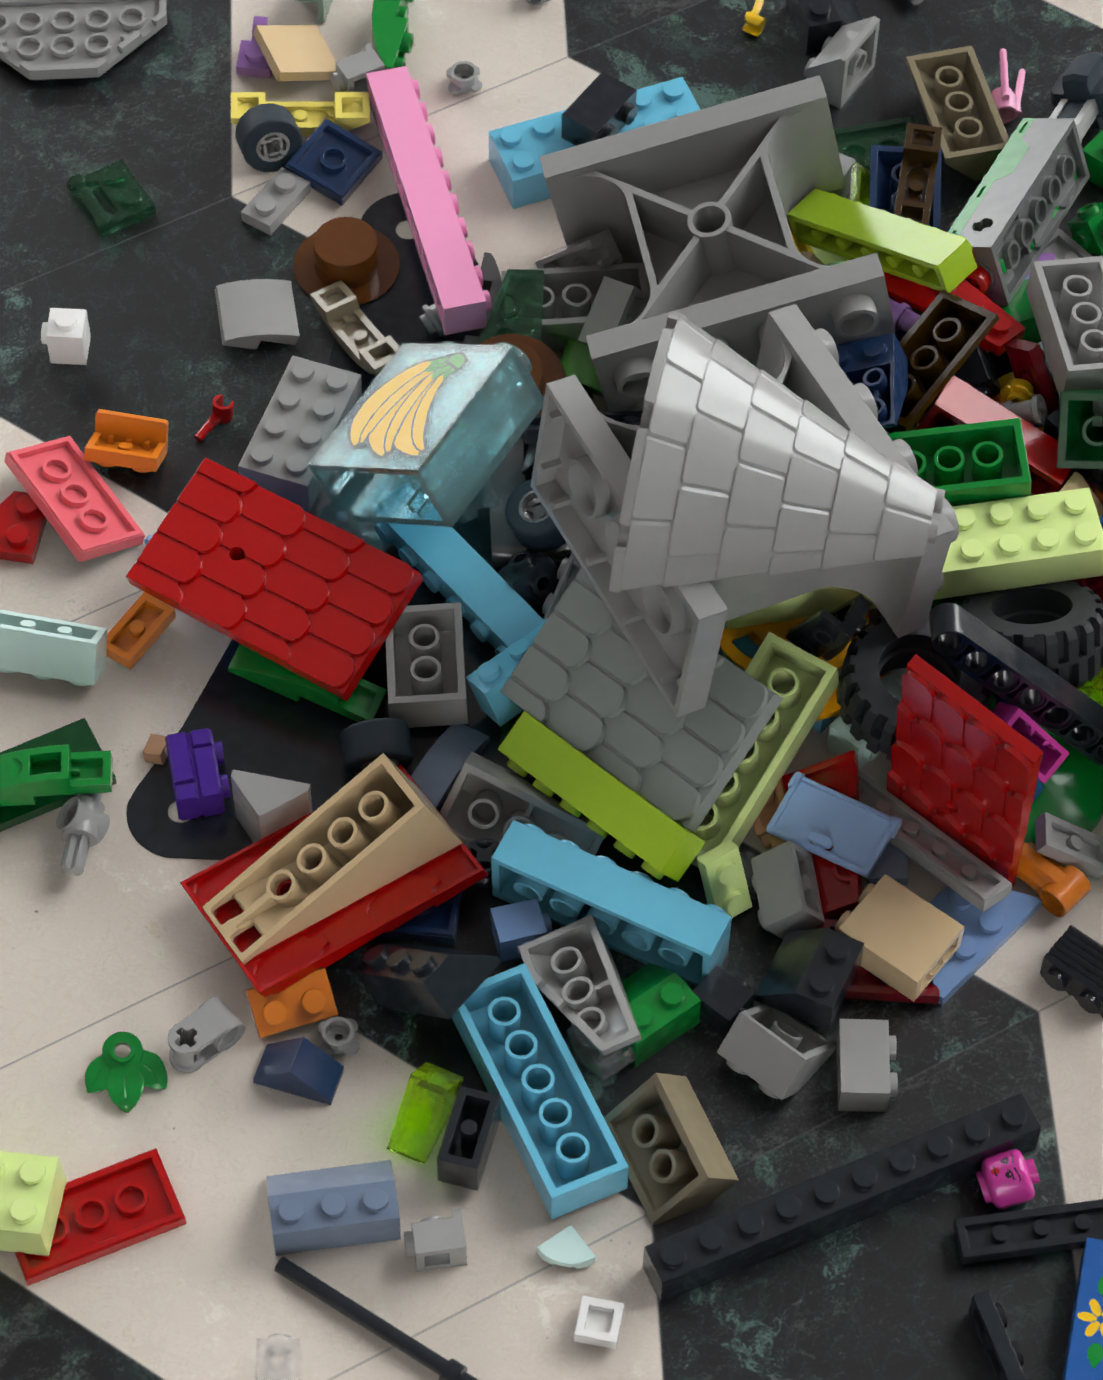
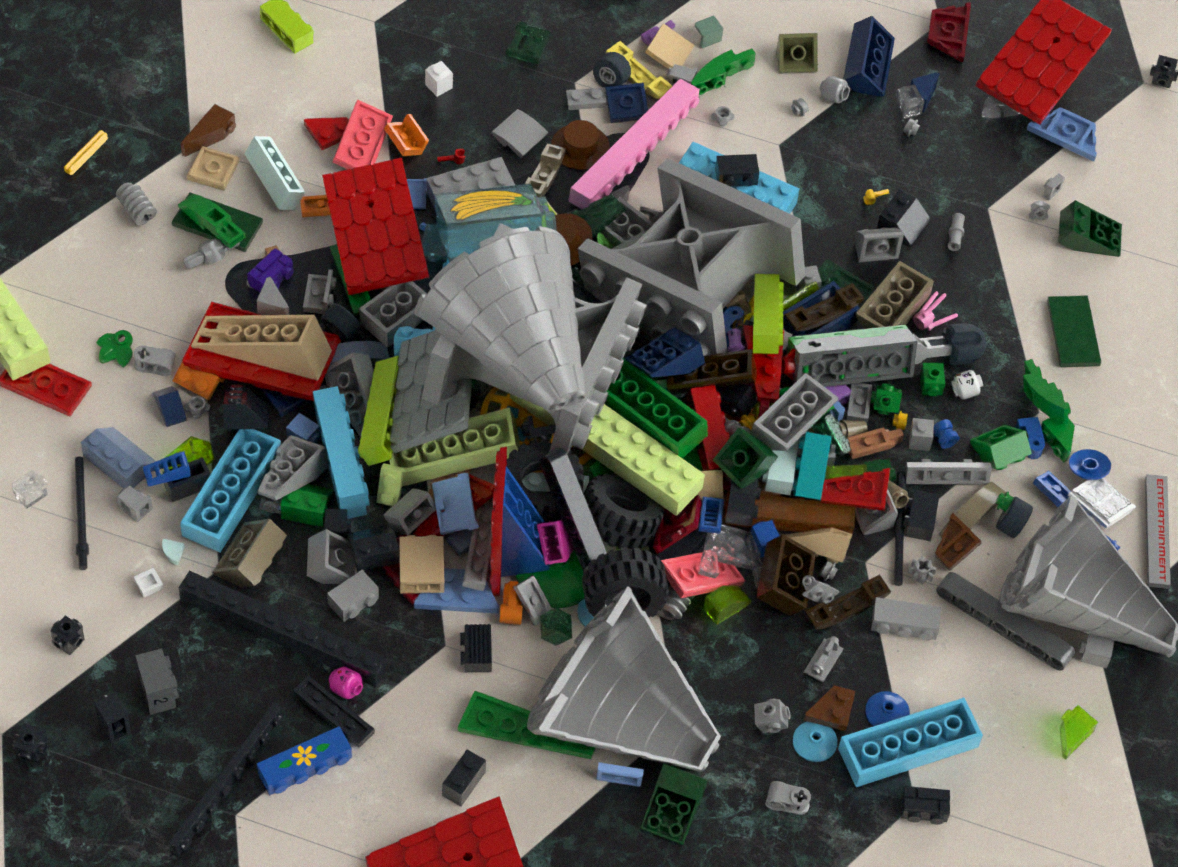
camera: 45 degrees right, 0 degrees up
none -> blue slope [143,451,190,487]
none -> light grey bracket [303,270,337,314]

